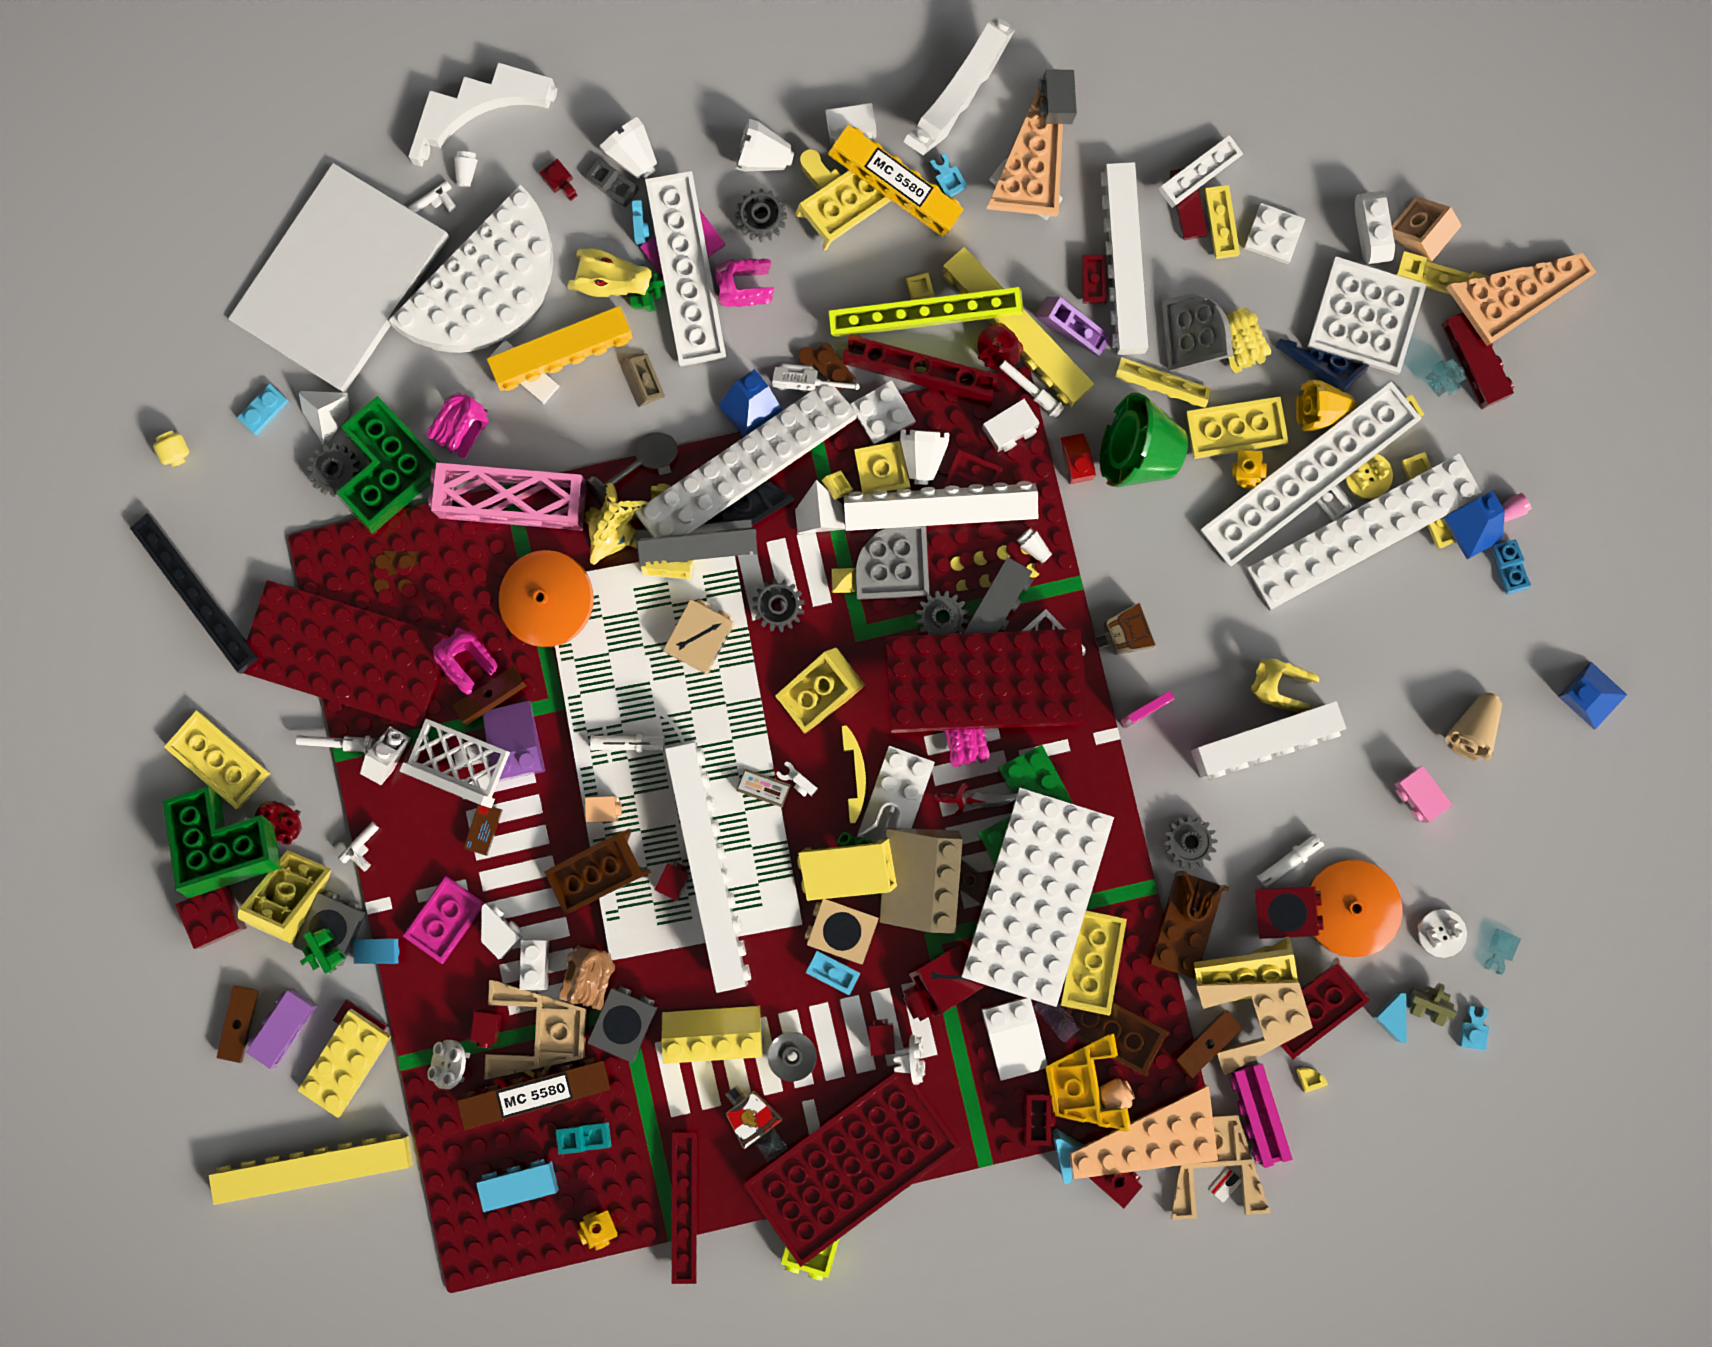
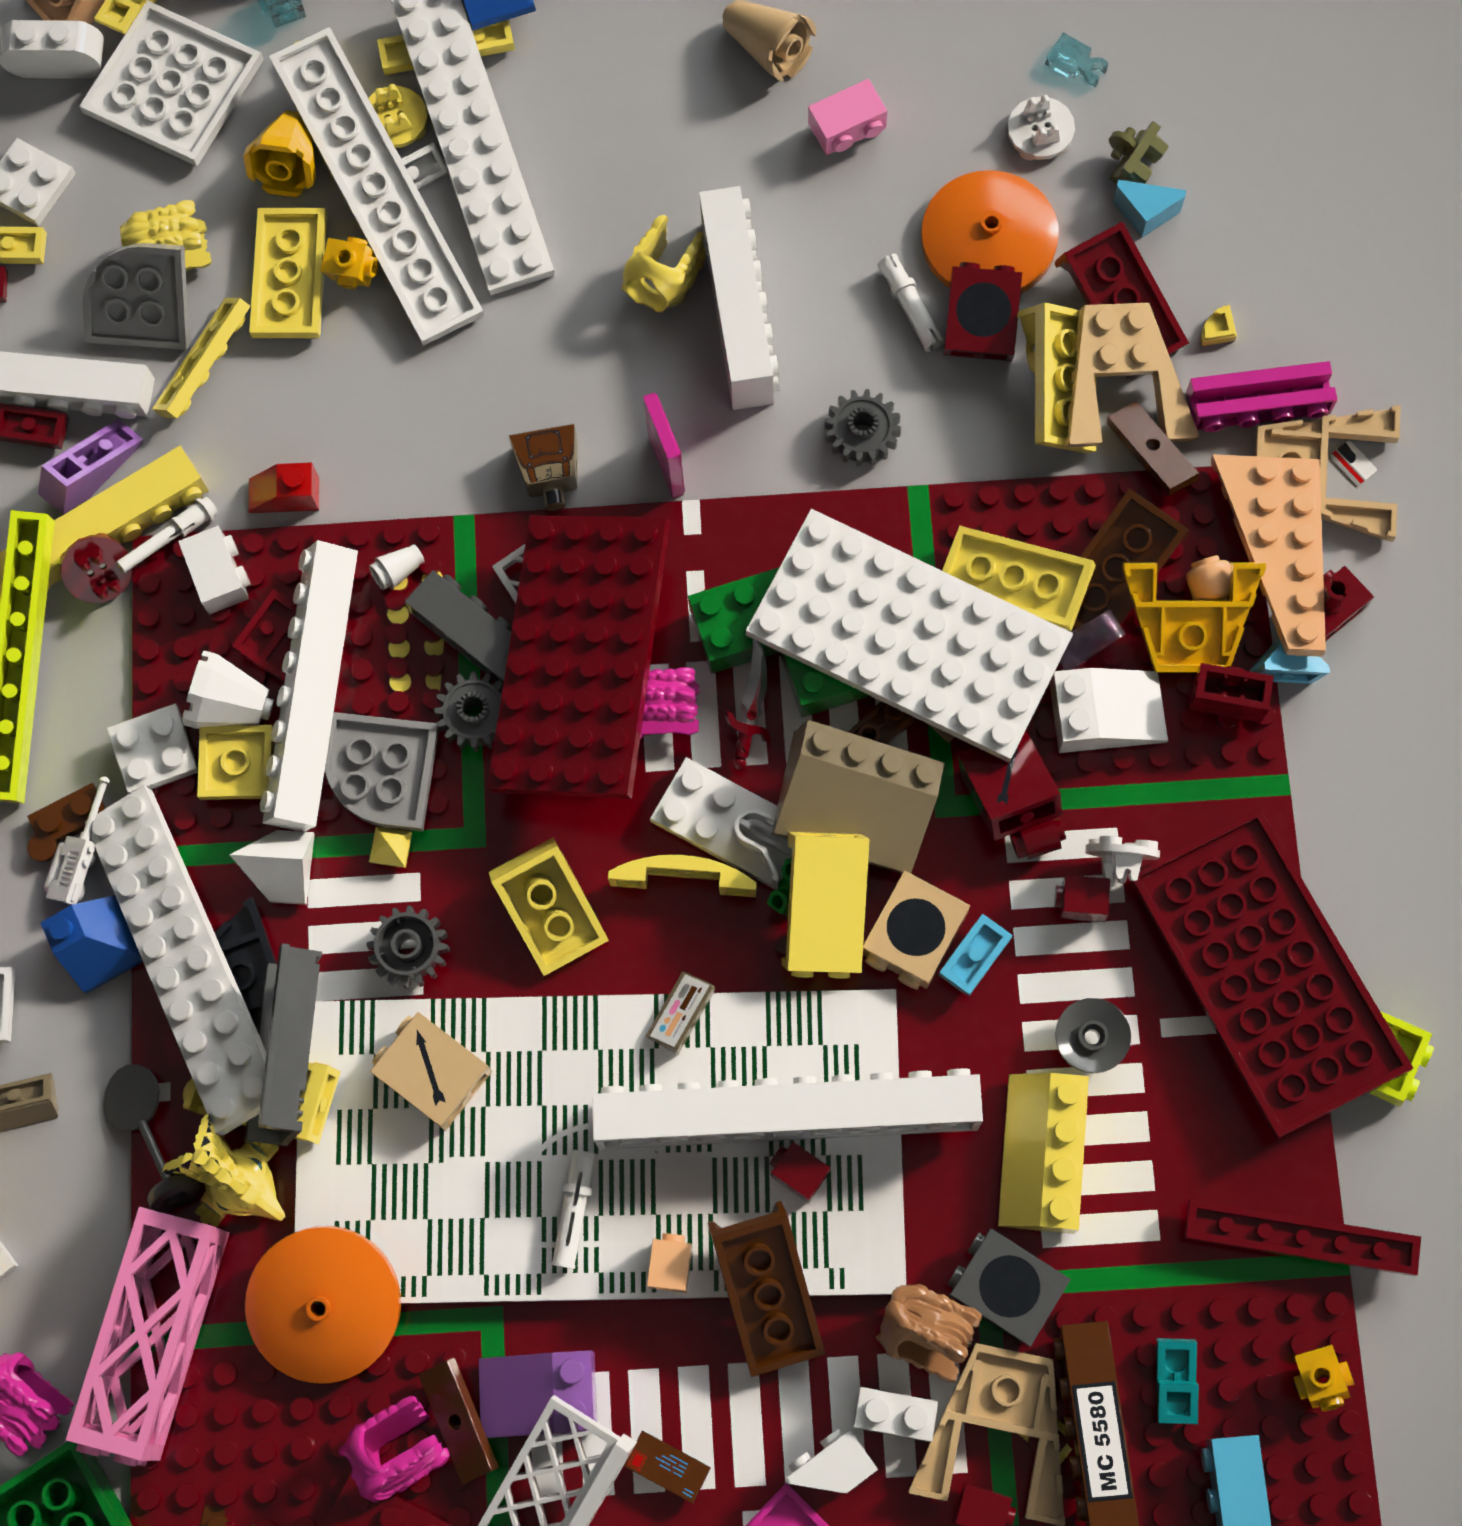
camera: 75 degrees left, 10 degrees down
torso [725,1086,783,1149] -> none
clear light blue slope [754,1128,788,1162] -> none
white plate [776,762,818,797] -> none
light yellow tile [822,470,853,500] -> none
dark red piece [843,334,999,404] -> none
green cone [1100,392,1188,488] -> none
reddish brown plate [1149,871,1229,980] -> none
dark blue wing [1275,339,1369,392] -> none
medium azure plate [1459,1006,1489,1051] -> none

